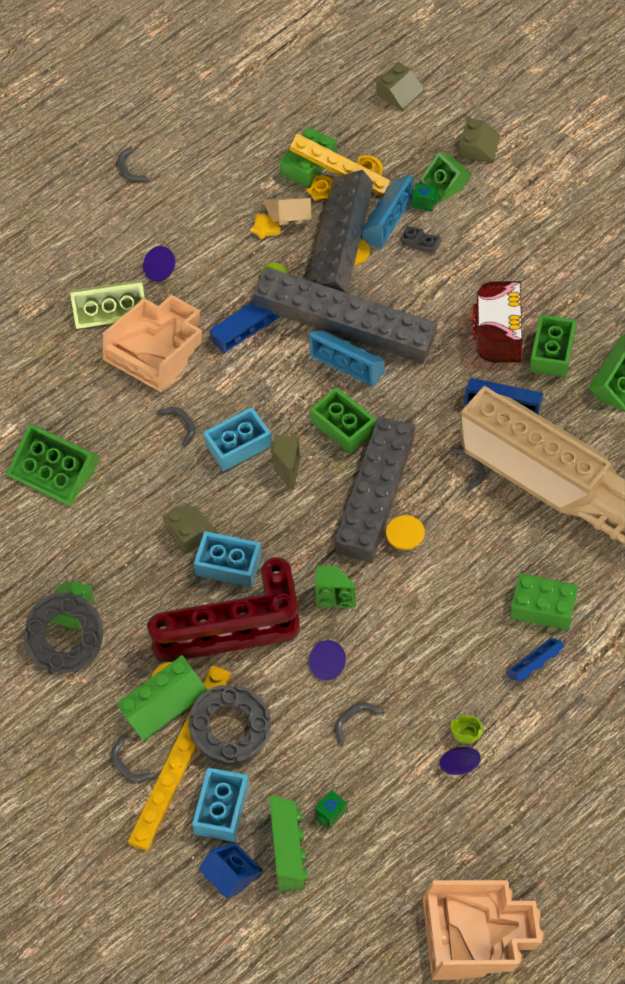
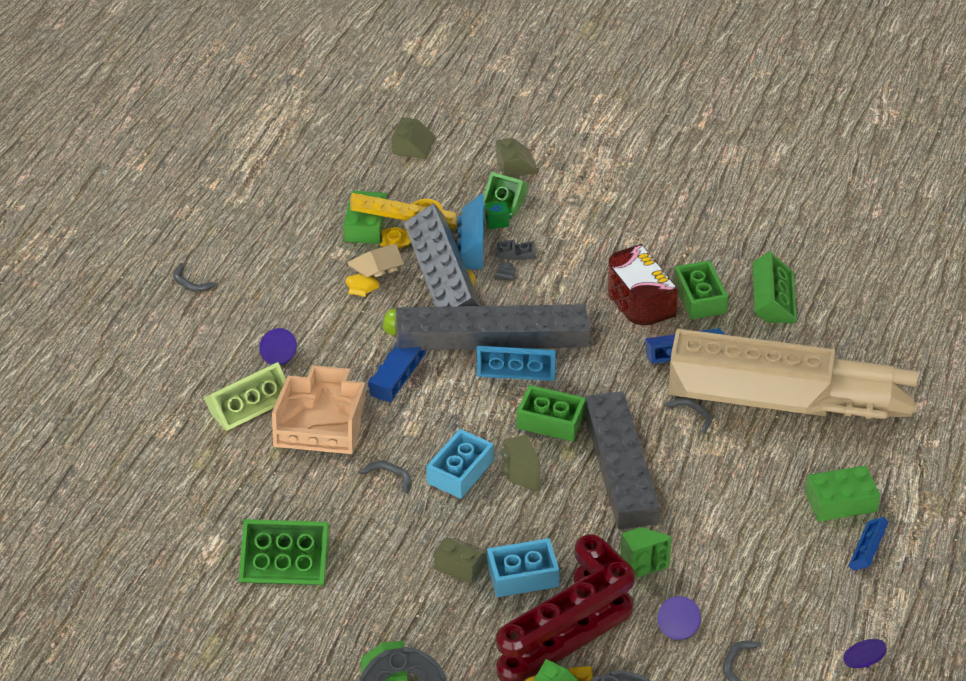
camera: 30 degrees left, 15 degrees down
yellow piece [386,515,425,550] -> none
lime hair [450,714,483,745] -> none
none -> dark grey plate [495,262,516,281]

